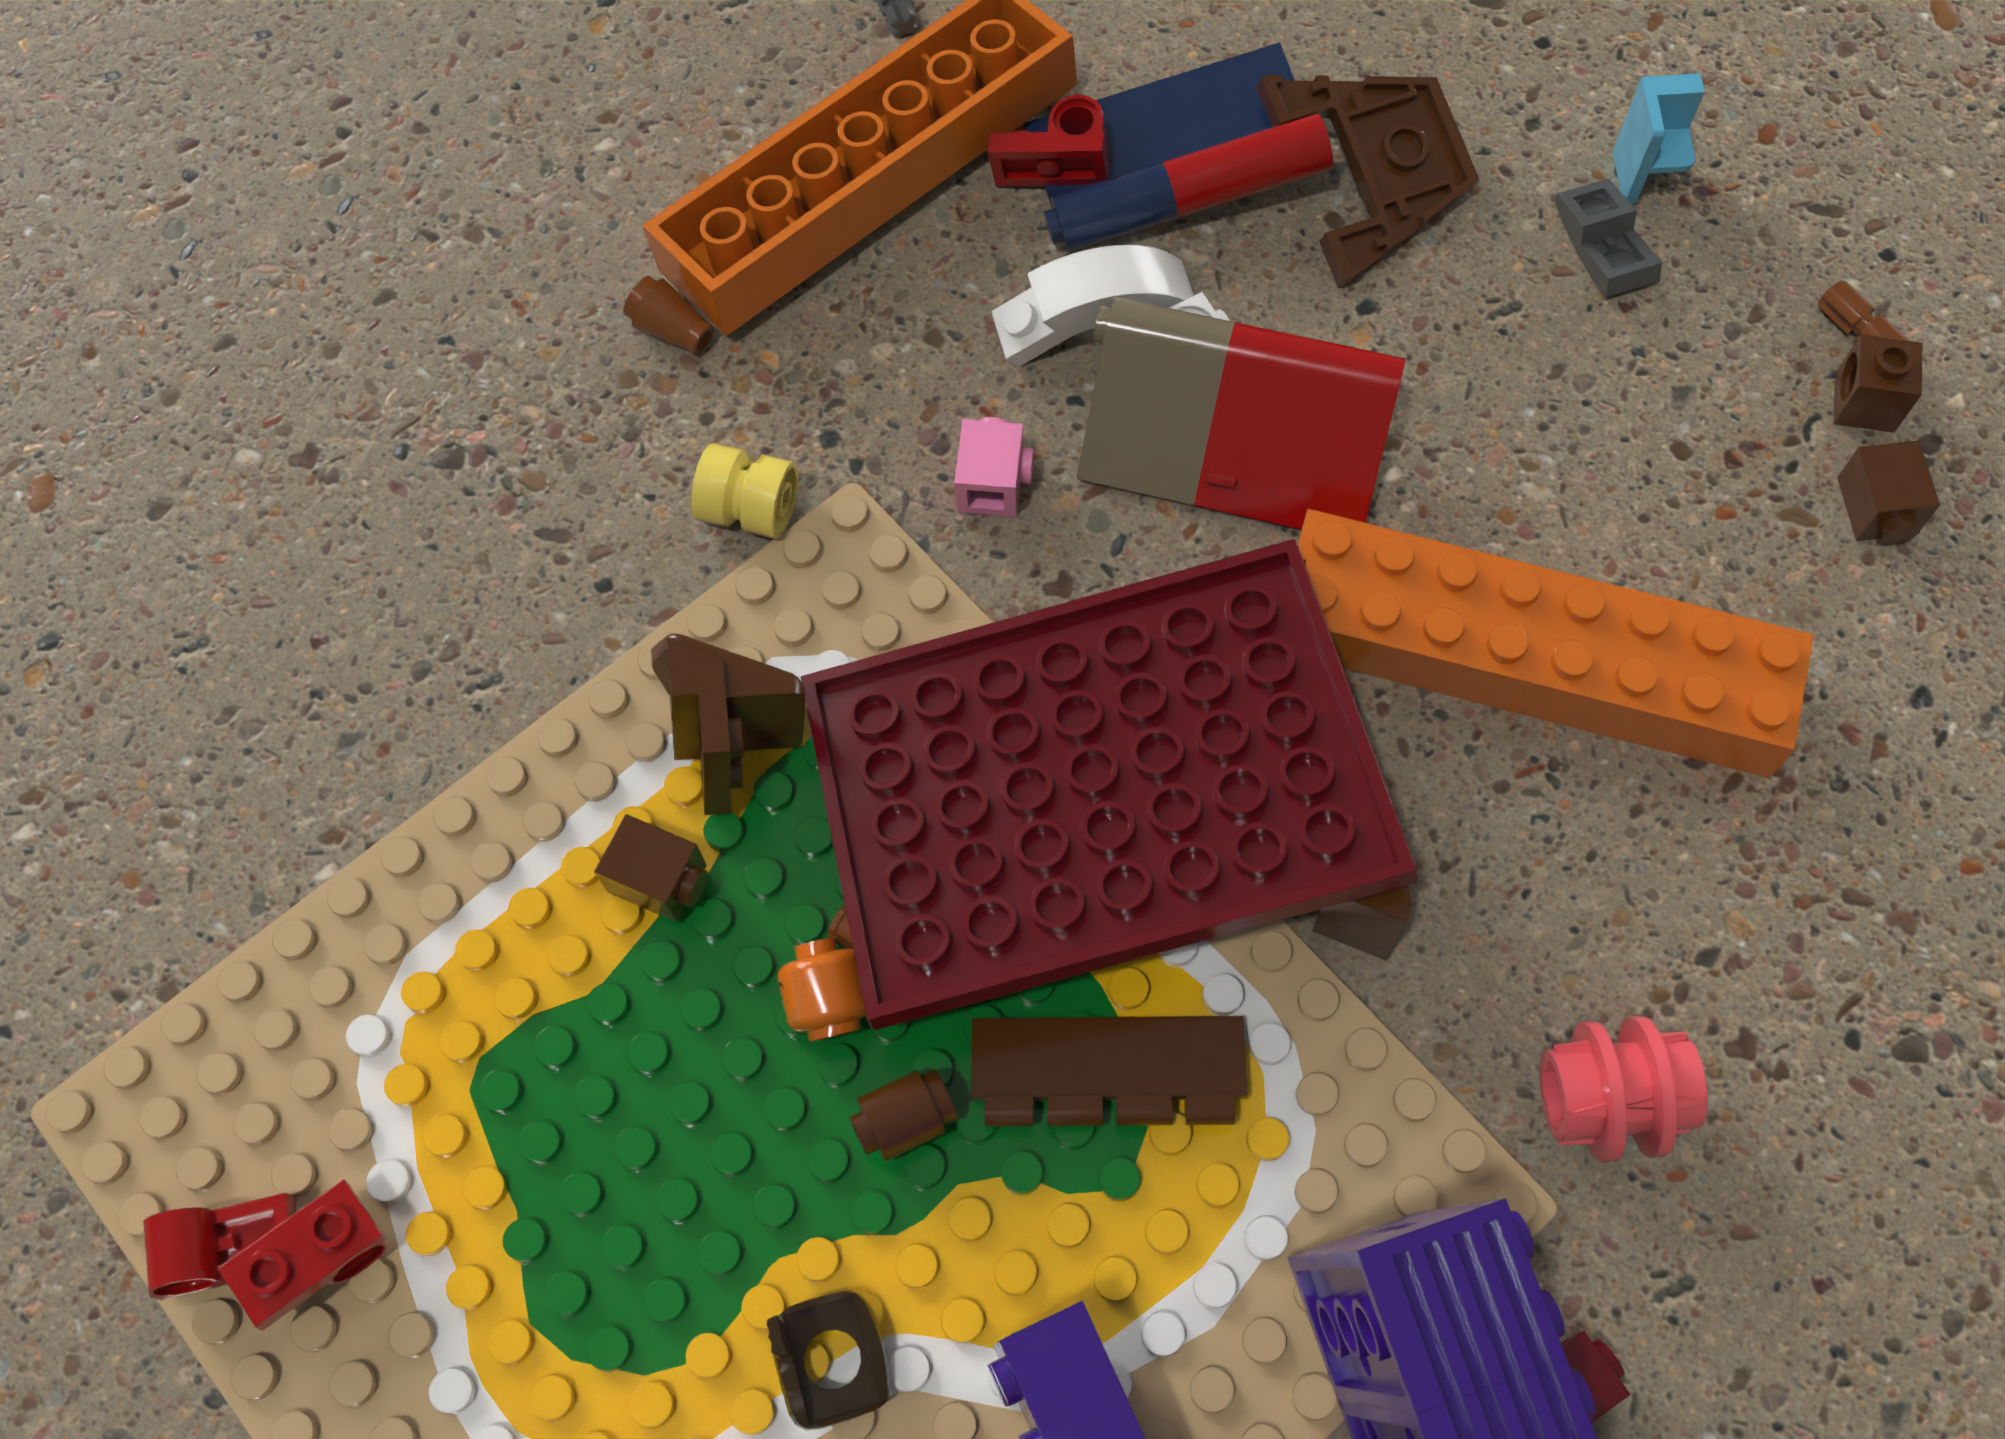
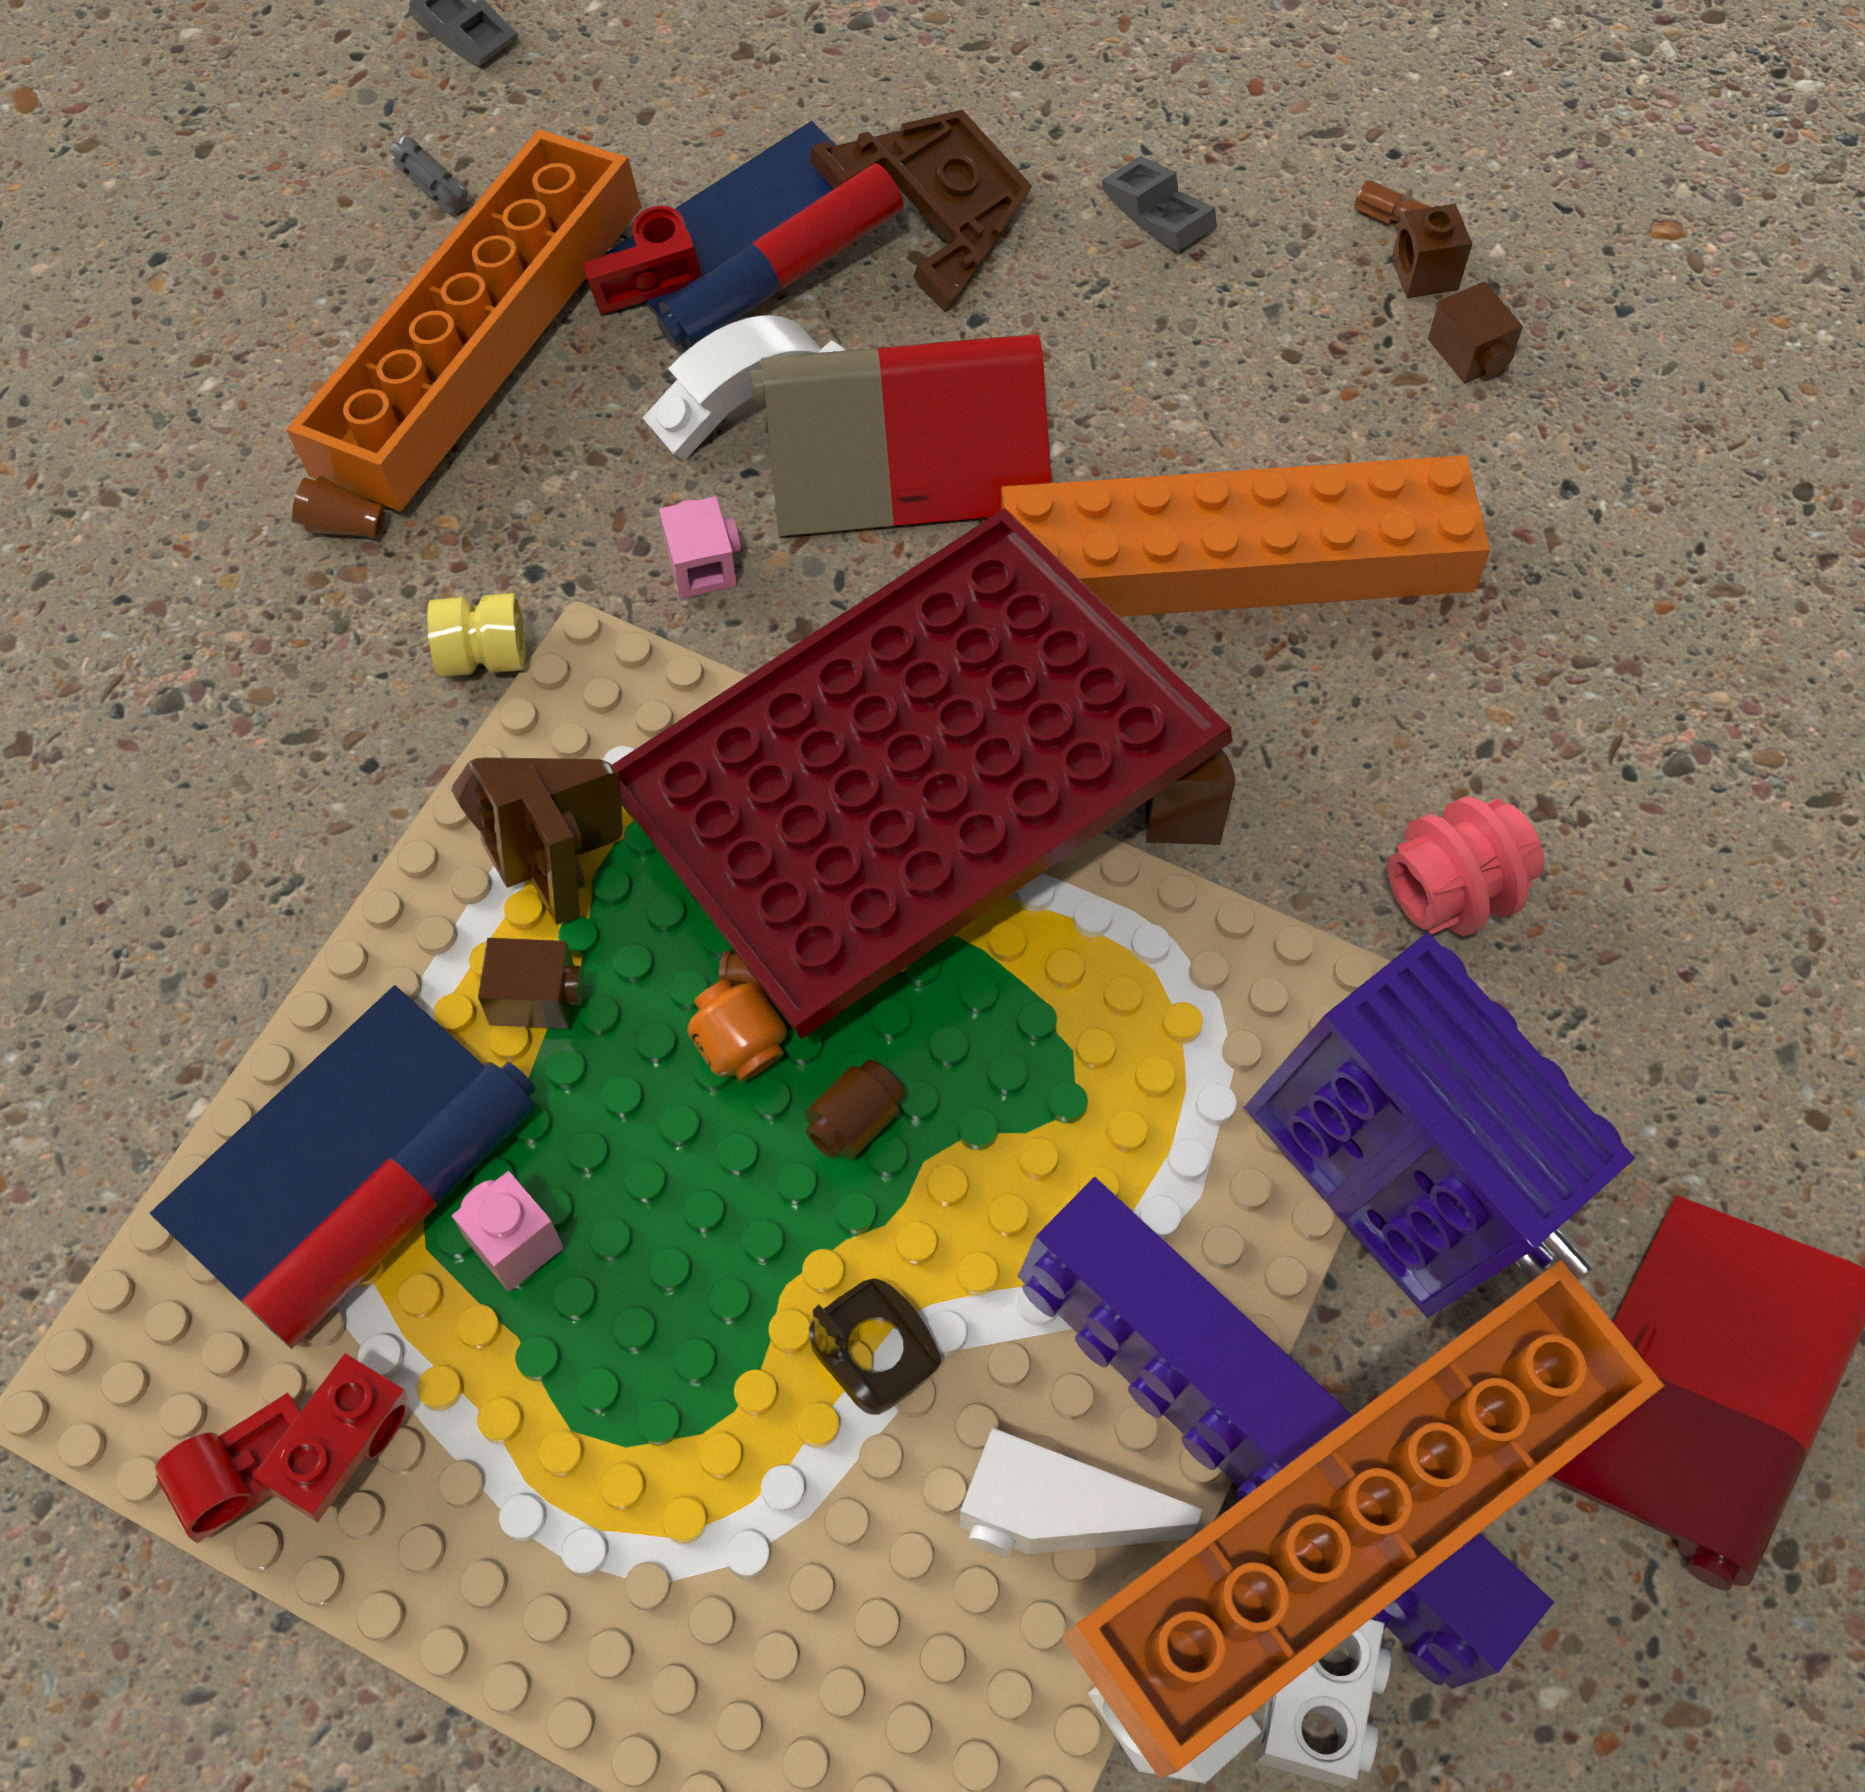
camera: 25 degrees left, 5 degrees down
reddish brown windscreen [971,1016,1248,1127] -> none
medium azure panel [1612,73,1705,204] -> none
none -> dark blue door [149,985,536,1350]
none -> bright pink brick [451,1171,563,1293]

